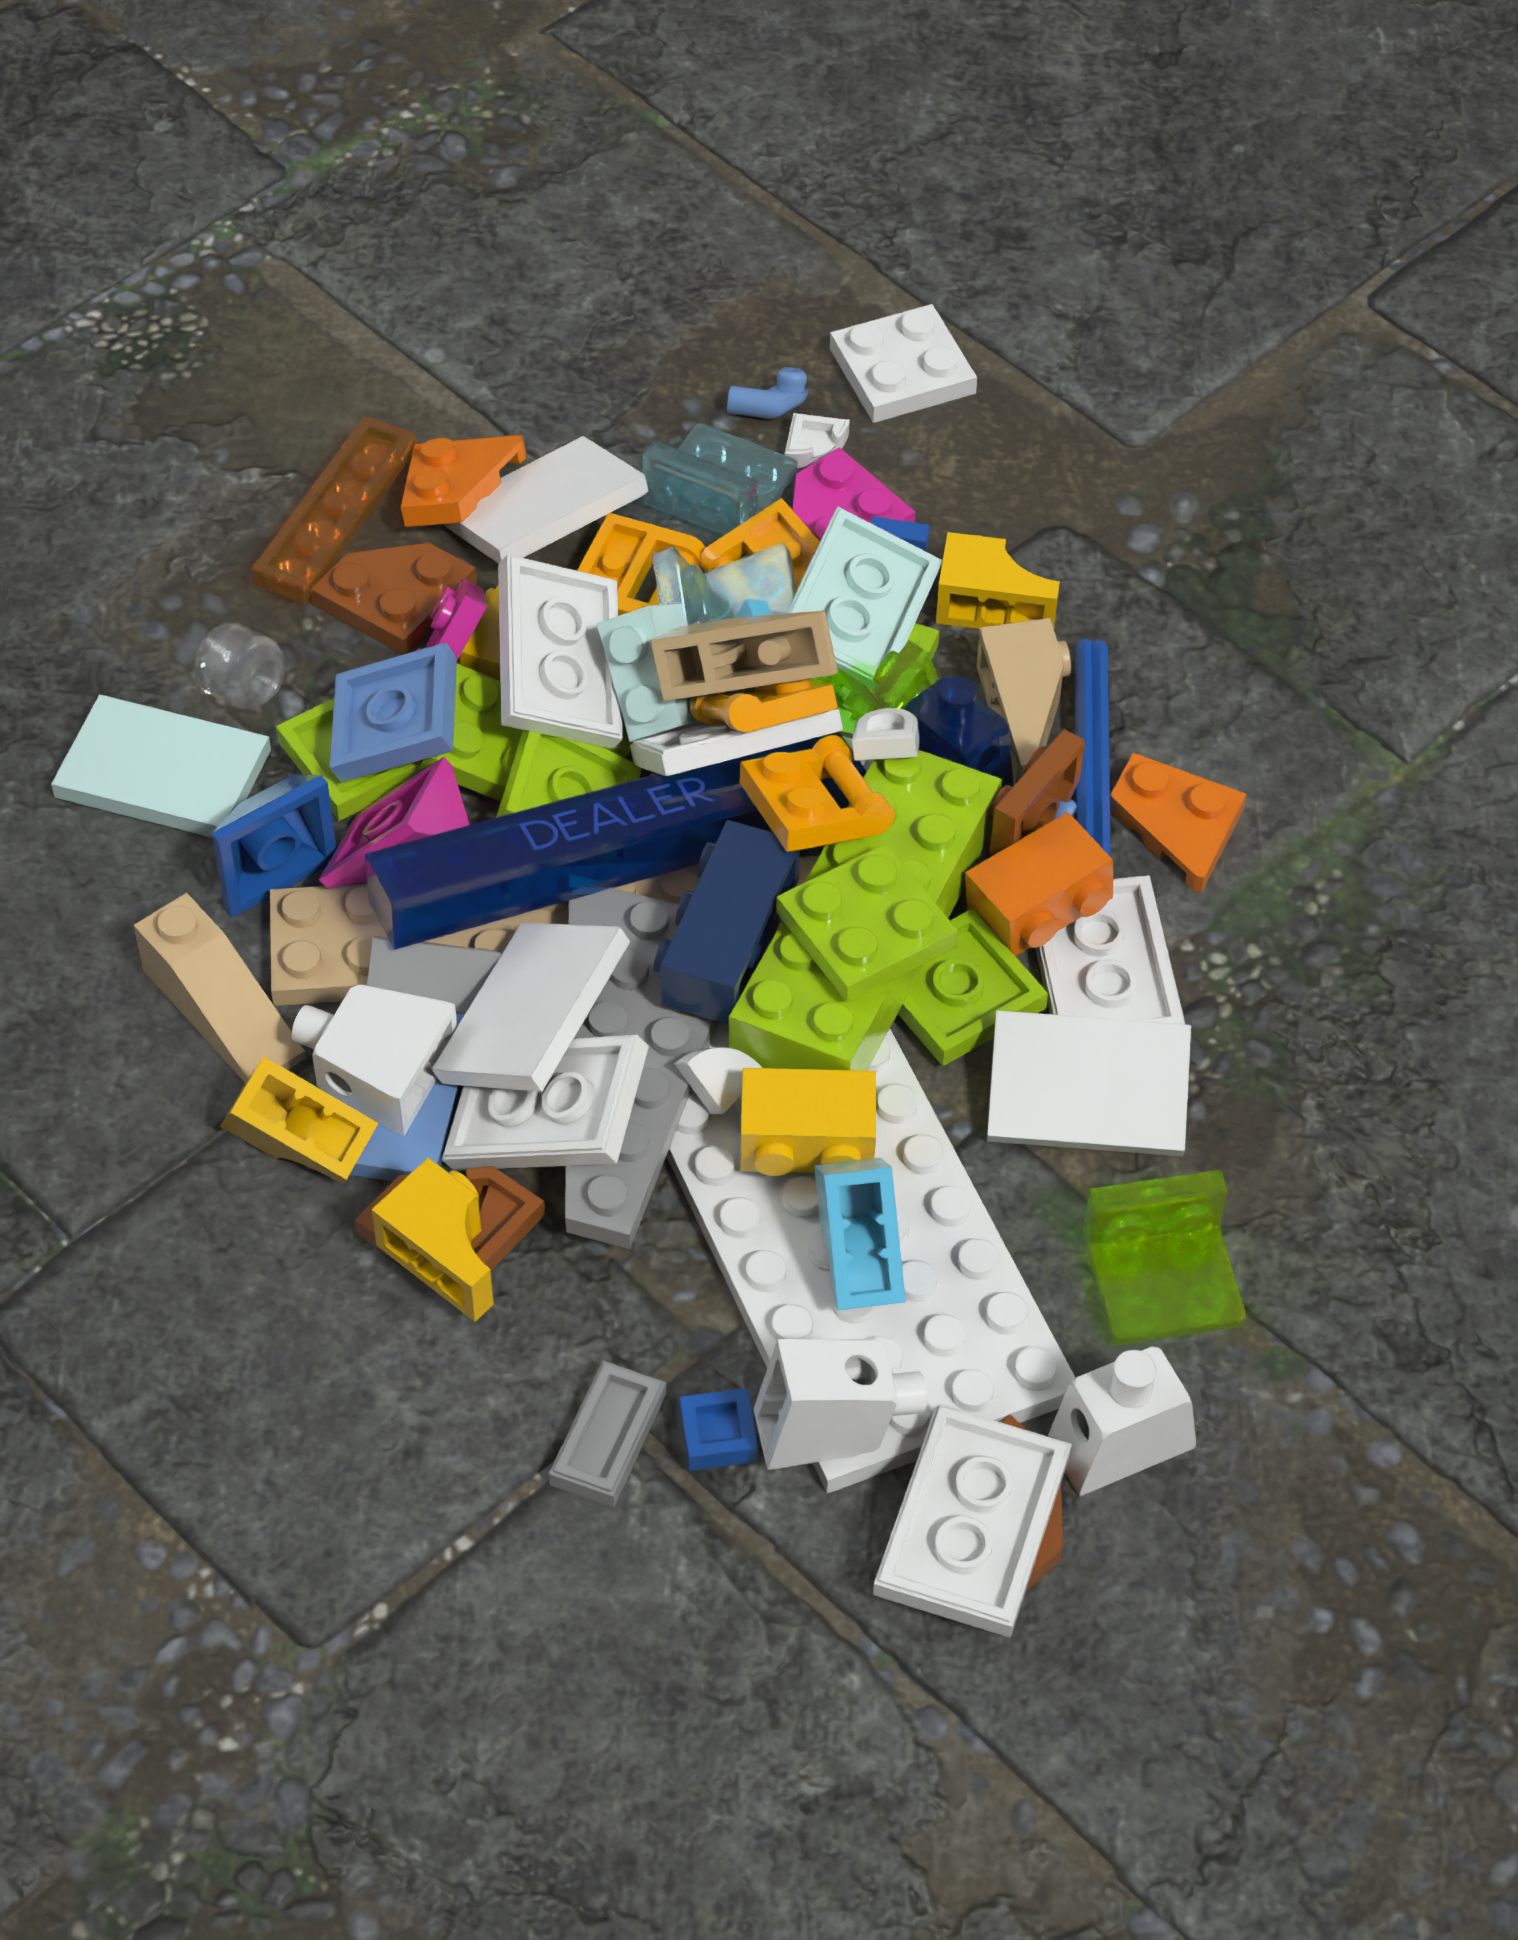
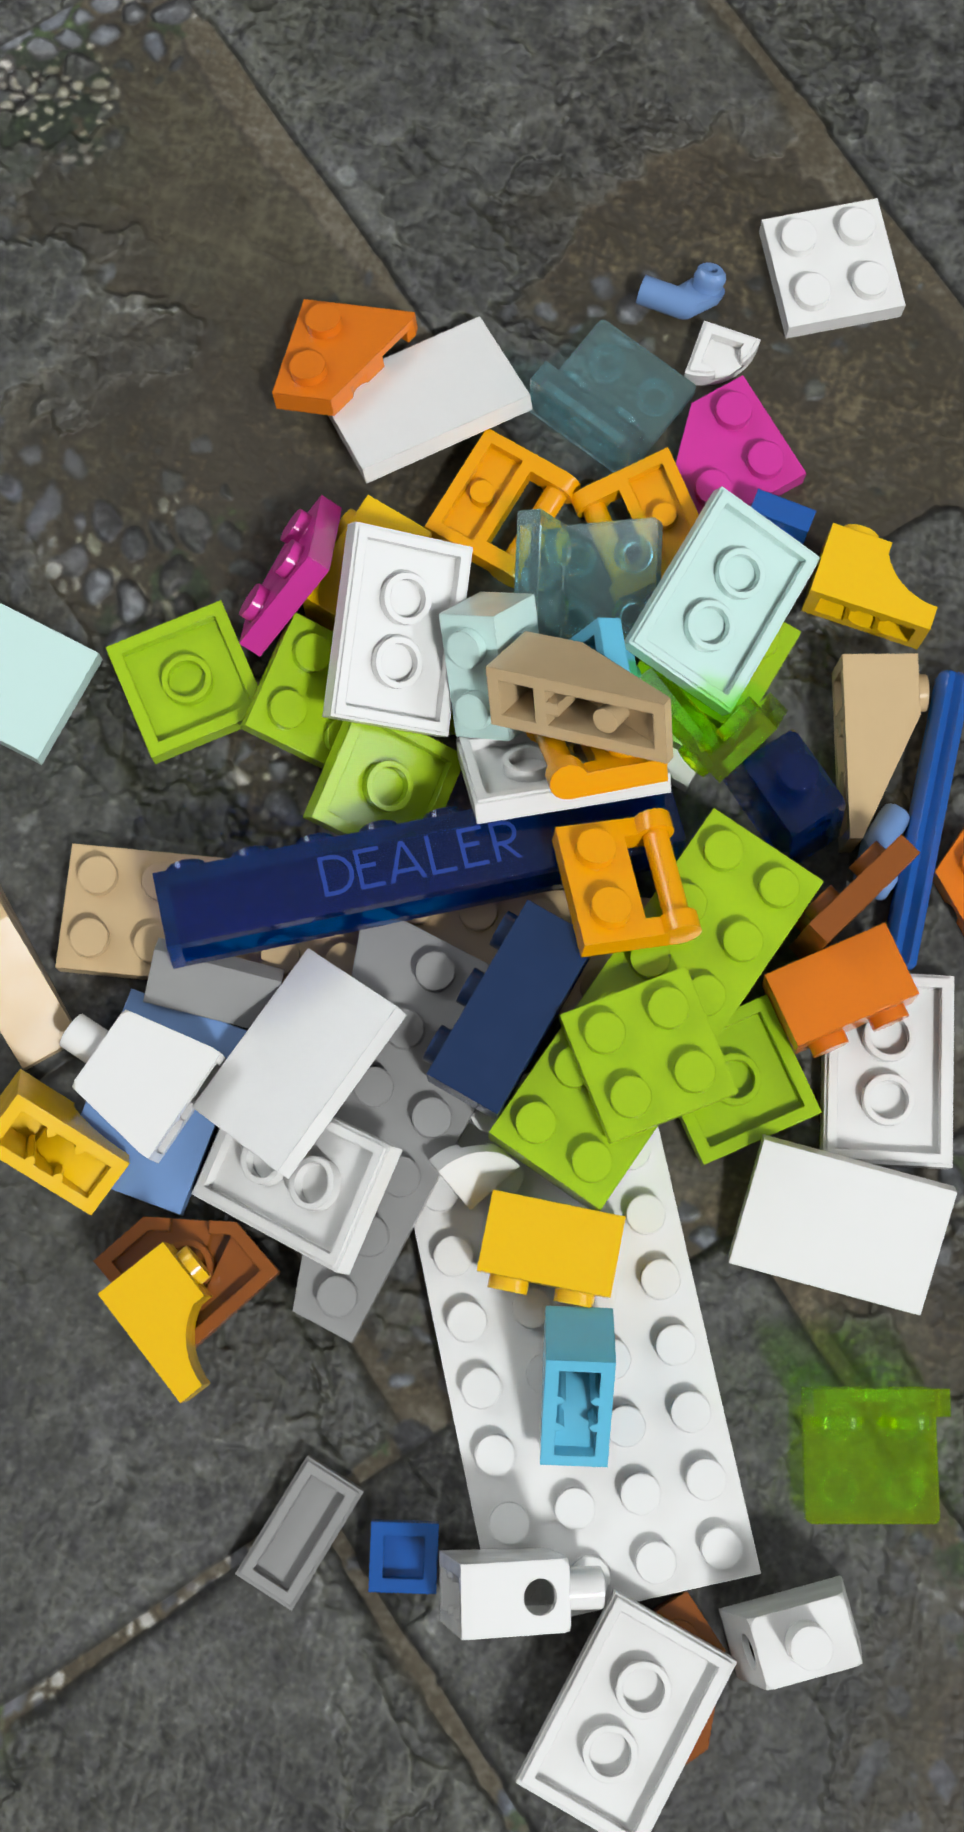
camera: 10 degrees right, 25 degrees up
clear head [194,623,284,709] -> none
blue slope [212,775,336,918] -> none
clear orange plate [251,416,416,604] -> none
dark orange plate [310,543,477,655] -> none
dark pink slope [319,757,475,889] -> none
medium blue plate [330,642,457,782] -> none
white tile [852,708,919,760] -> none

